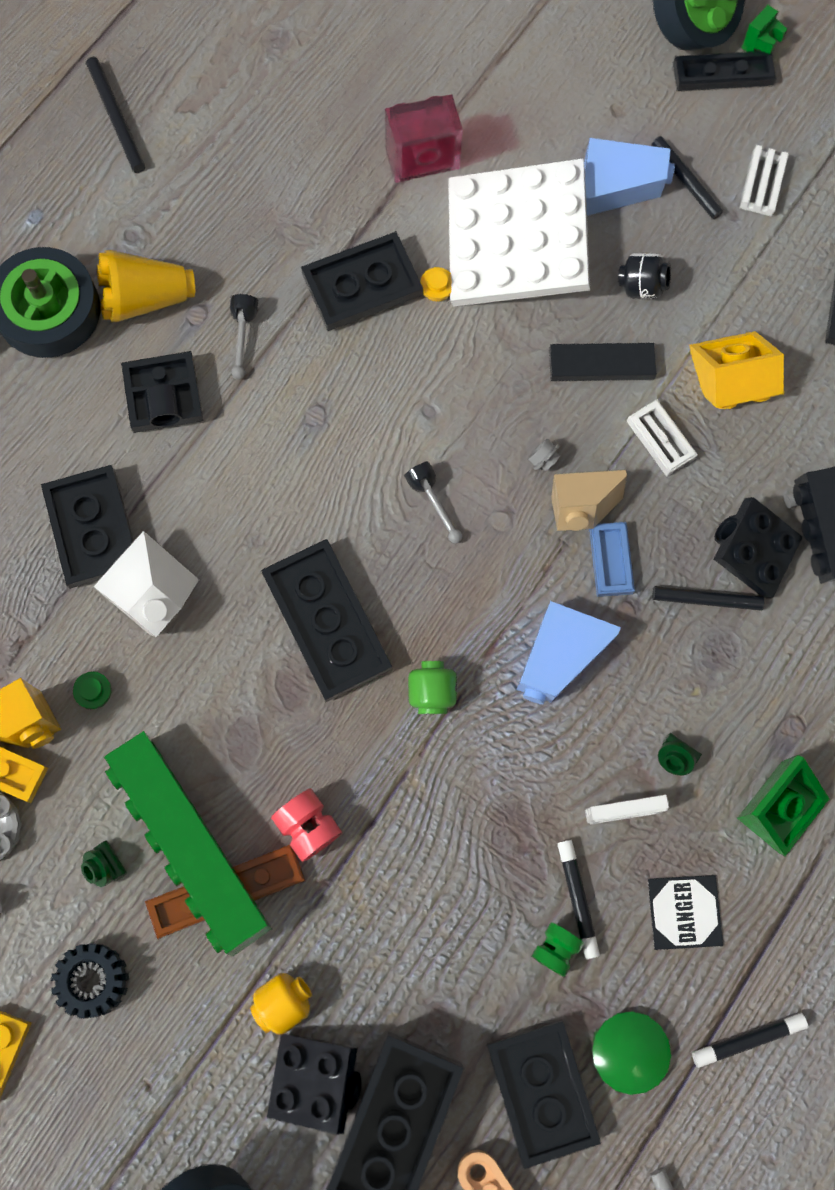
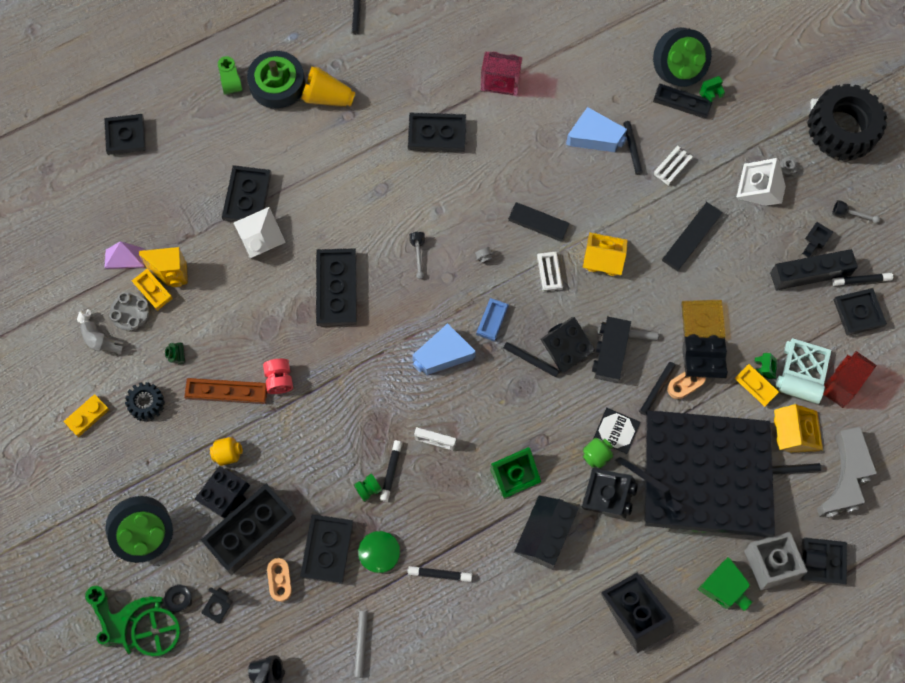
camera: 30 degrees right, 5 degrees down
green plate [73,672,112,709] -> none
green brick [104,731,272,957] -> none
black plate [121,351,204,433] -> none
hinge [230,294,258,380] -> none
bright green head [408,661,457,714] -> none
yellow plate [420,267,451,302] -> none
white plate [449,159,590,307] -> none
tan slope [551,470,627,531] -> none
black head [618,253,671,299] -> none
sticker [648,875,723,950] -> none
dark green plate [658,732,702,776] -> none

